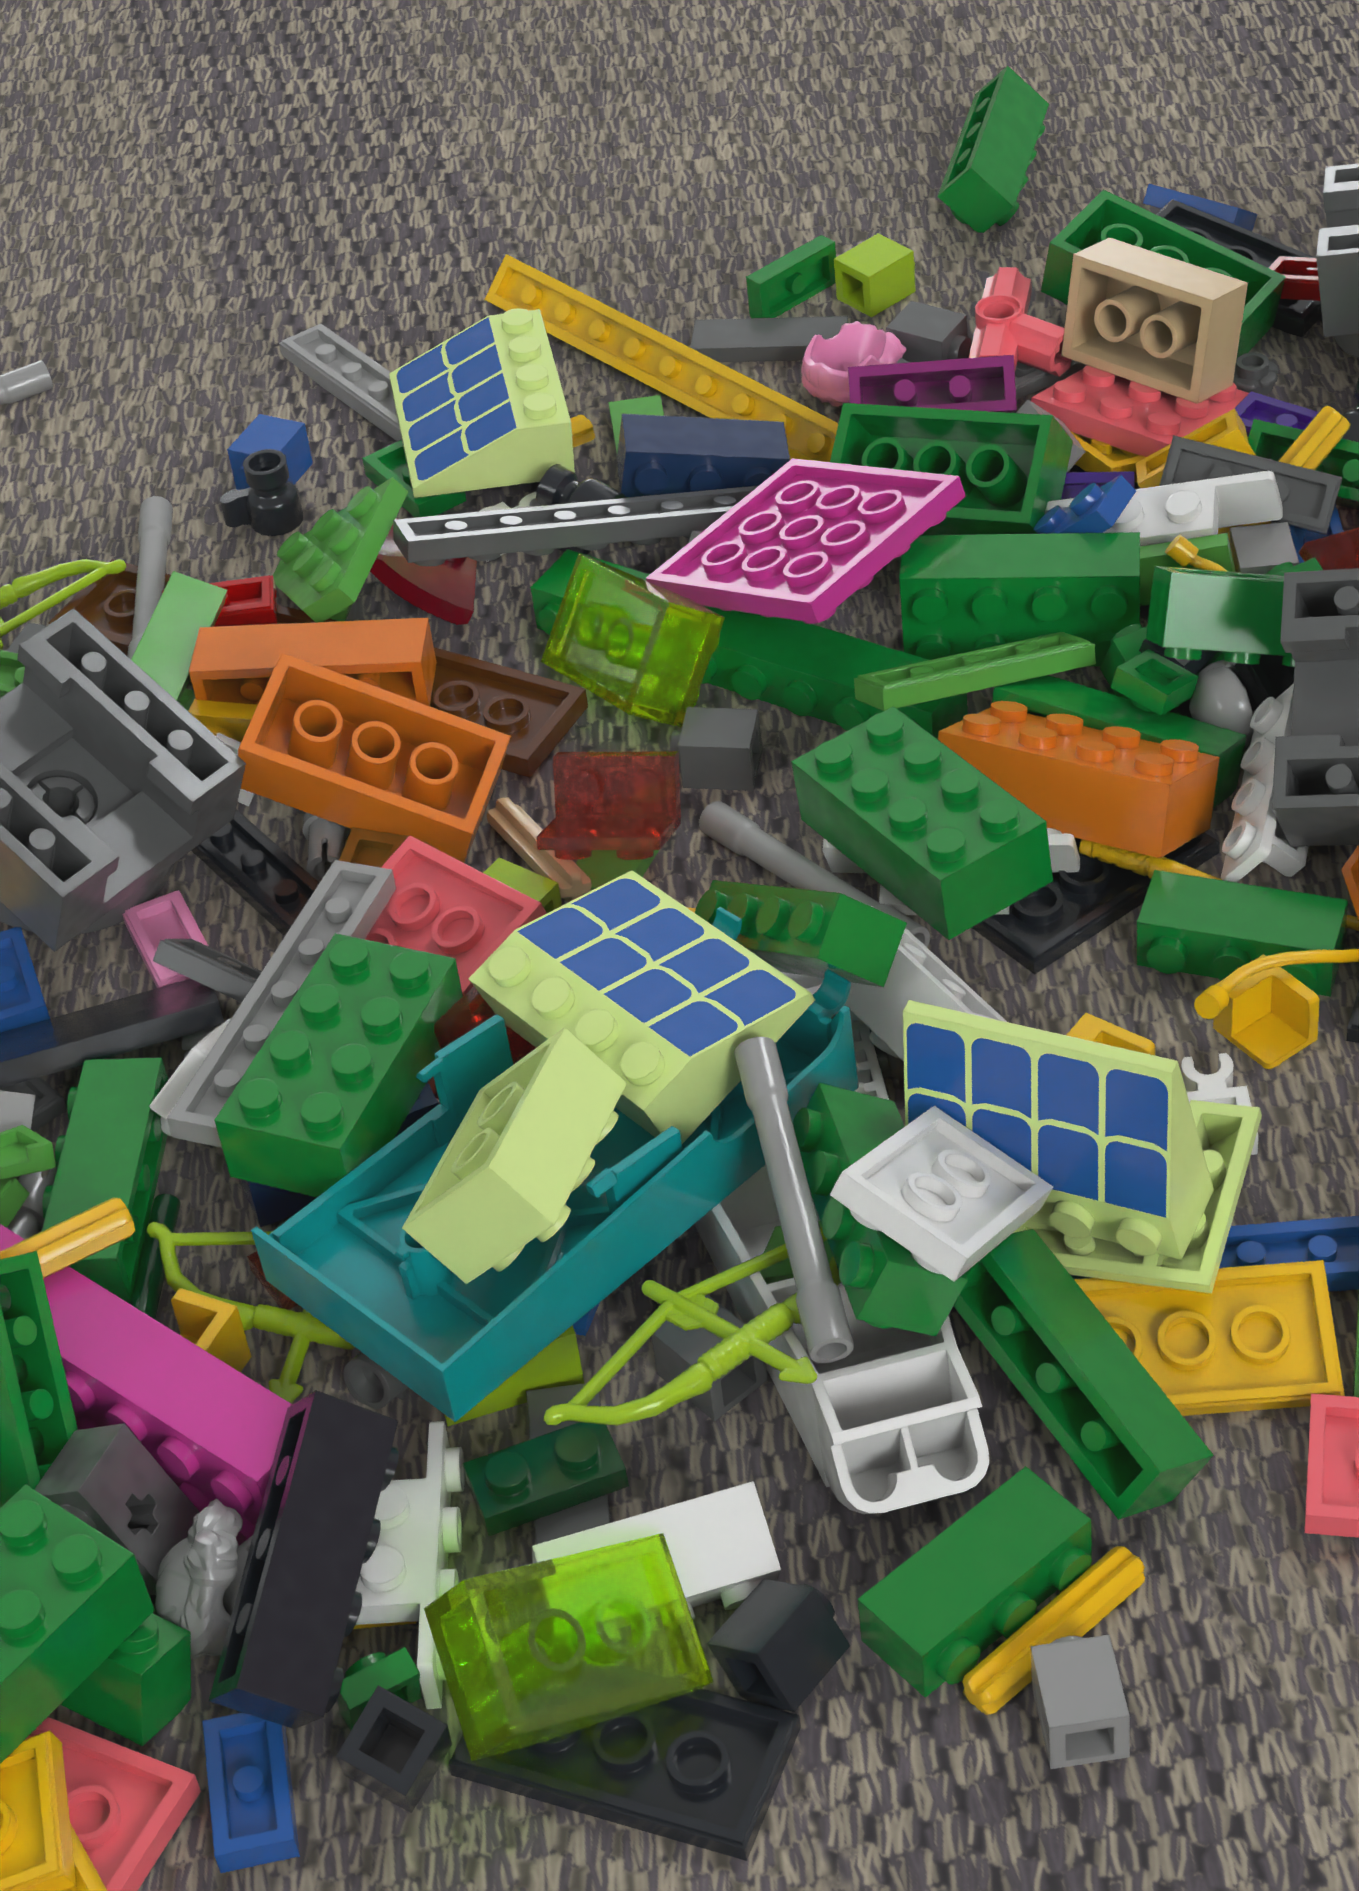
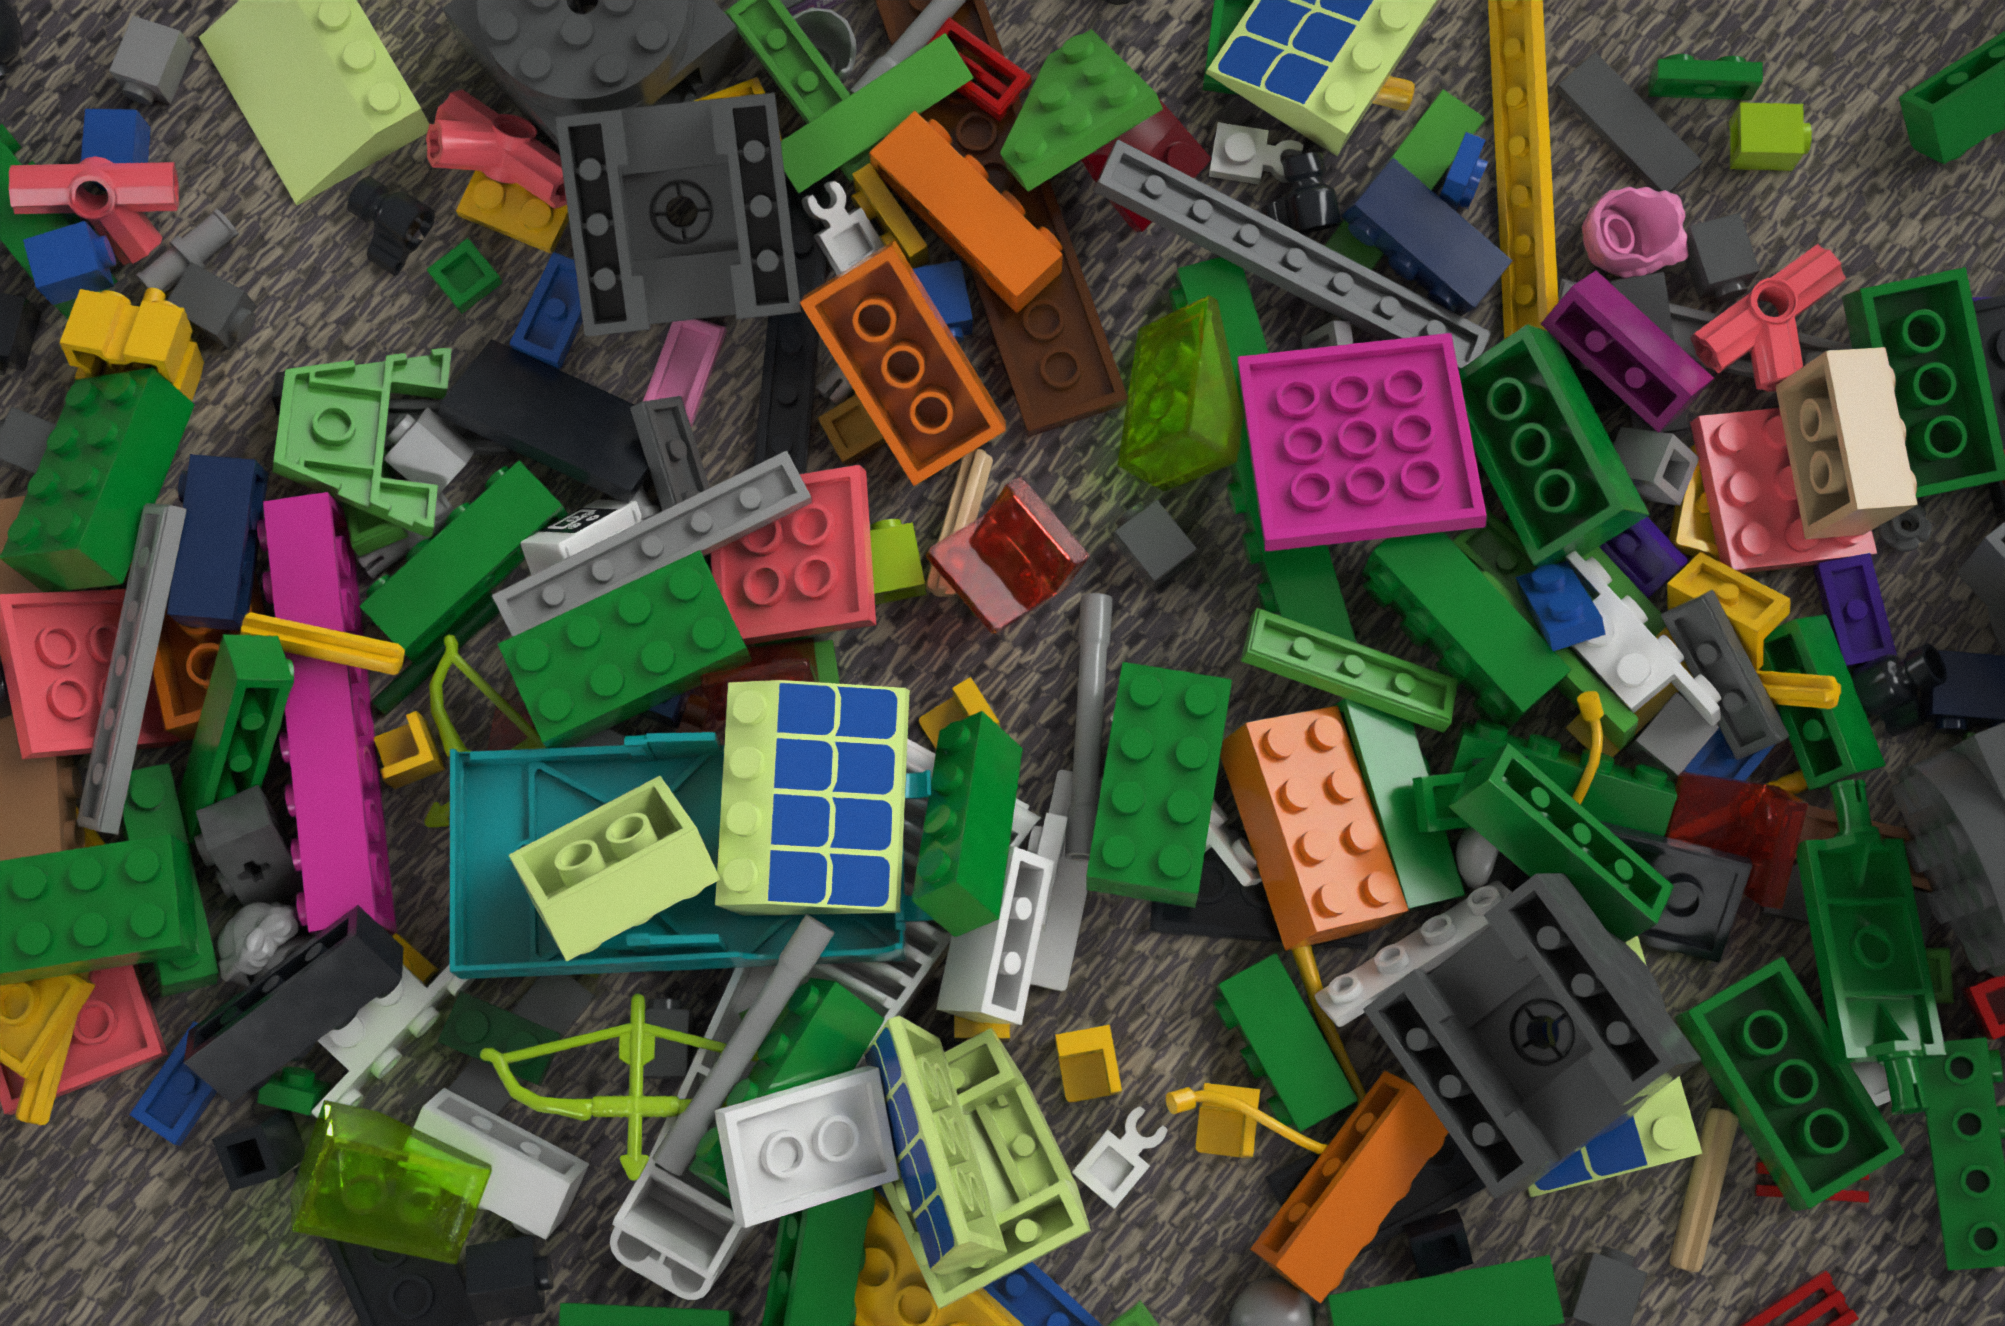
camera: 40 degrees right, 35 degrees up
none -> blue plate [1439,132,1488,211]

